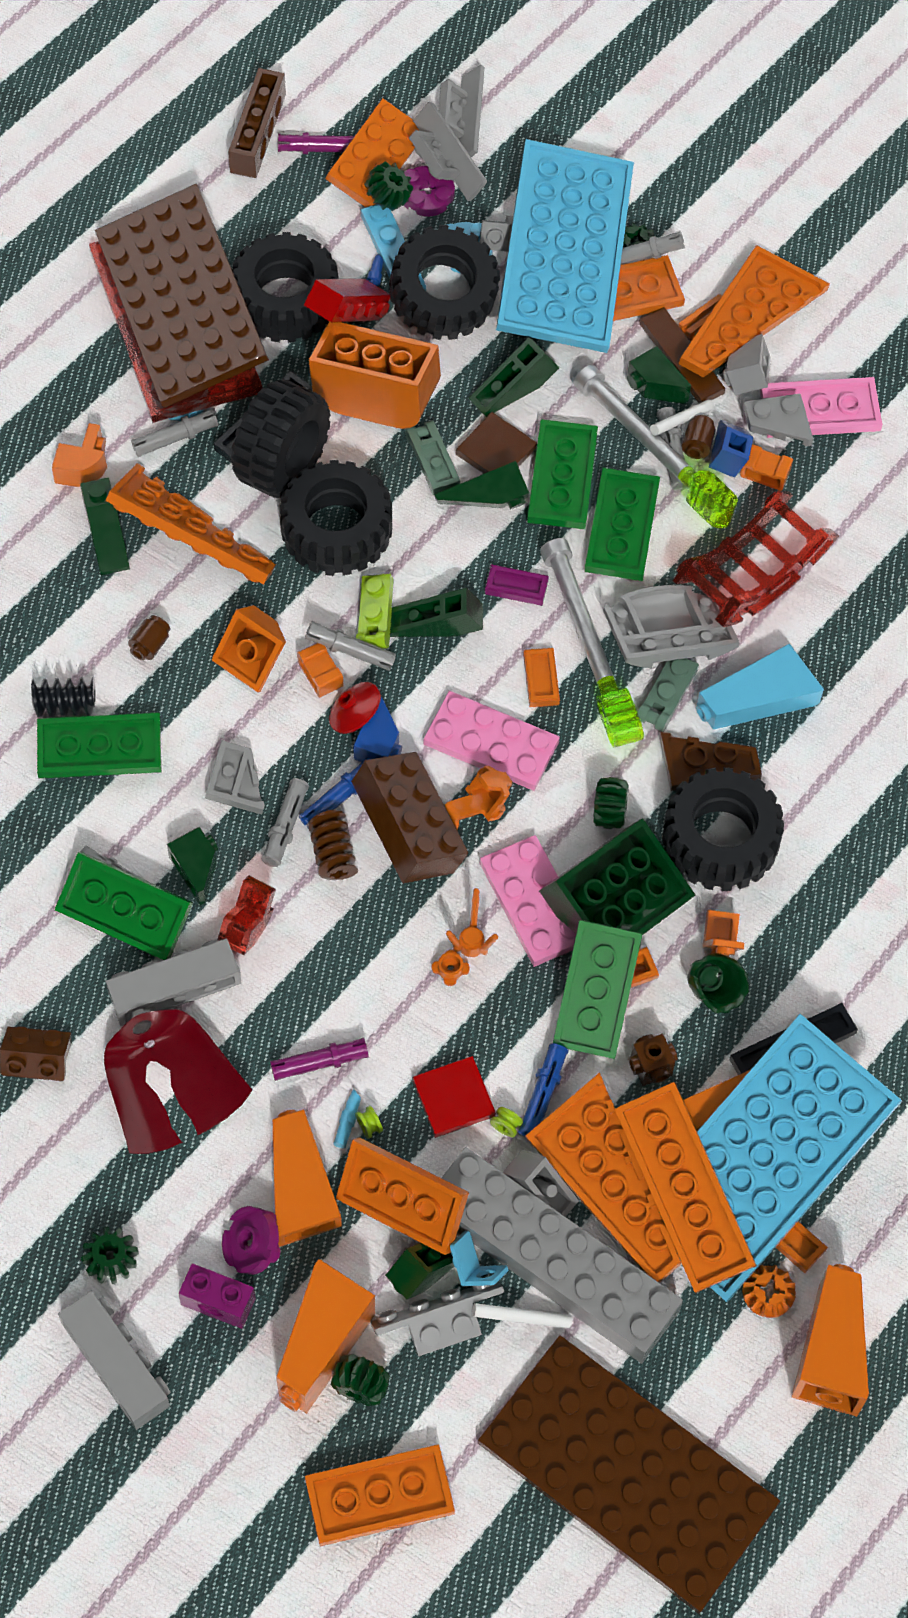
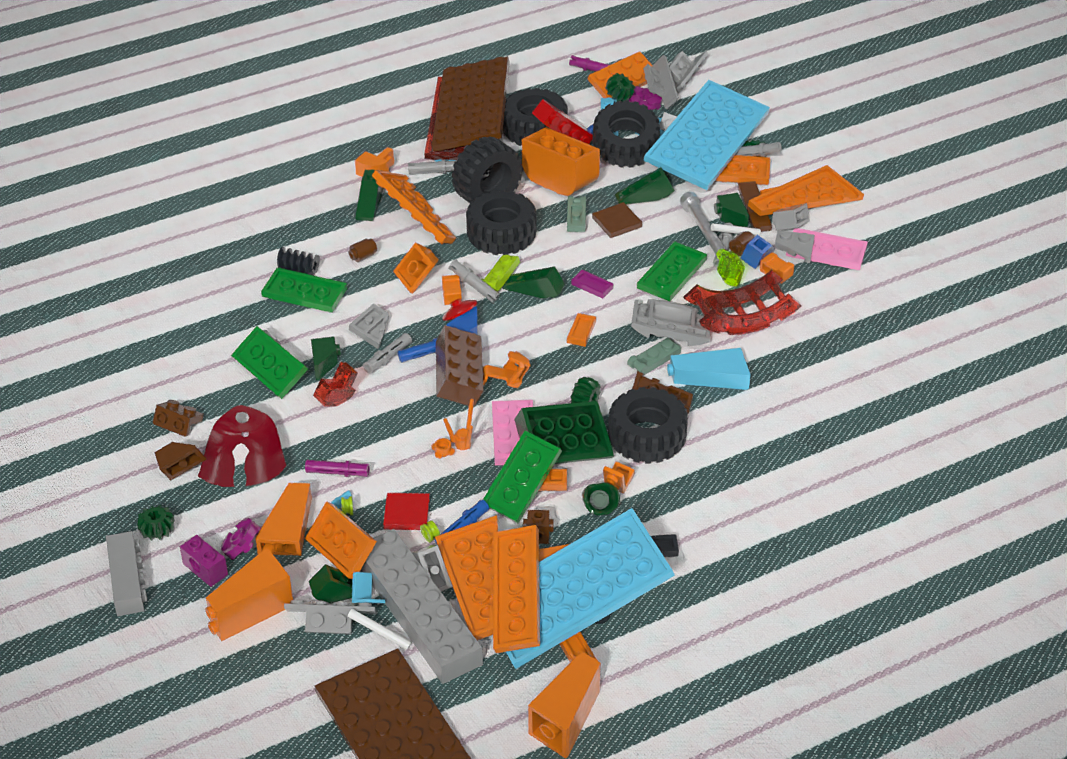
camera: 25 degrees right, 20 degrees down
light grey brick [106,938,241,1026] -> none
reddish brown brick [228,68,286,178] -> none
orange plate [305,1444,455,1547] -> none
reddish brown piece [308,810,358,880] -> none
dark green gear [330,1354,390,1406] -> none
bright pink plate [423,691,560,791] -> none
dark green slope [434,461,529,510] -> none
green plate [527,419,598,530] -> none
piece [540,538,644,748] -> none
orange gear [742,1264,796,1318] -> none
none -> reddish brown slope [154,442,206,481]

